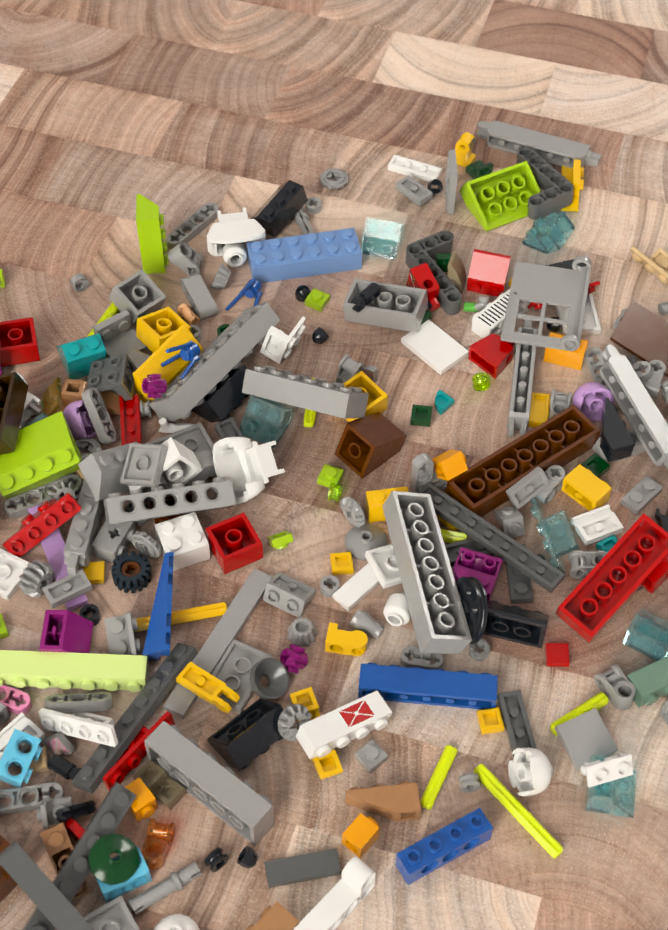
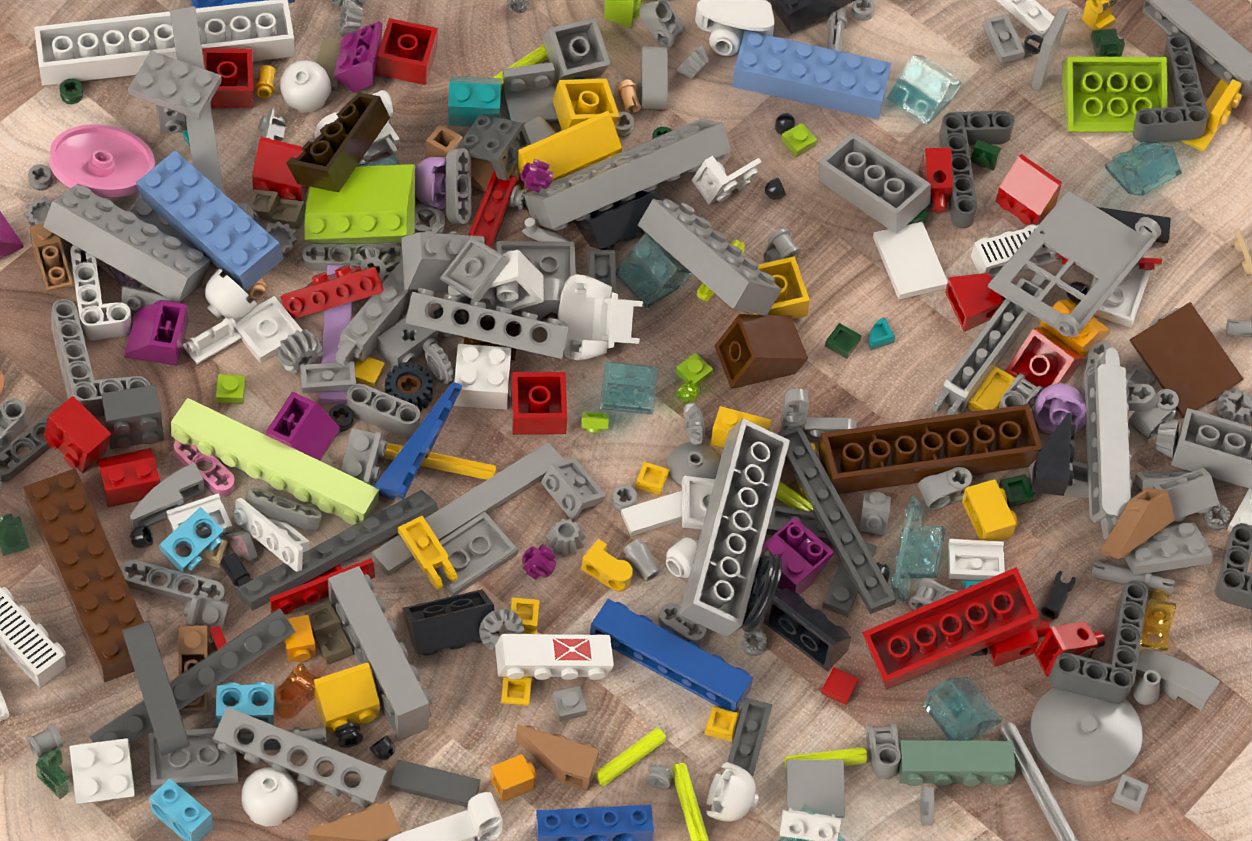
camera: 20 degrees right, 5 degrees up
clear yellow piece [42,377,61,419] -> none
black axle [55,800,97,822] -> none
dark green dish [89,834,139,885] -> none
blue plant [161,340,200,379] -> none
blue plant [225,279,263,311] -> none
dark grey piece [250,658,289,700] -> none
black bar [351,282,381,312] -> none
light grey tile [362,365,378,383] -> none
light orange brick [432,449,468,481] -> none
dark tan slope [448,252,467,294] -> none
arm [463,296,489,312] -> none
clear neon green bush [472,373,490,391] -> none
light grey plate [506,467,550,509] -> none
light grey plate [620,476,663,516] -> none
none -> light grey brick [213,707,387,808]
none -> yellow slope [314,662,380,734]
none -> light grey beam [347,384,420,438]
none -> clear light blue slope [600,361,658,415]
none -> red slope [1005,327,1085,389]

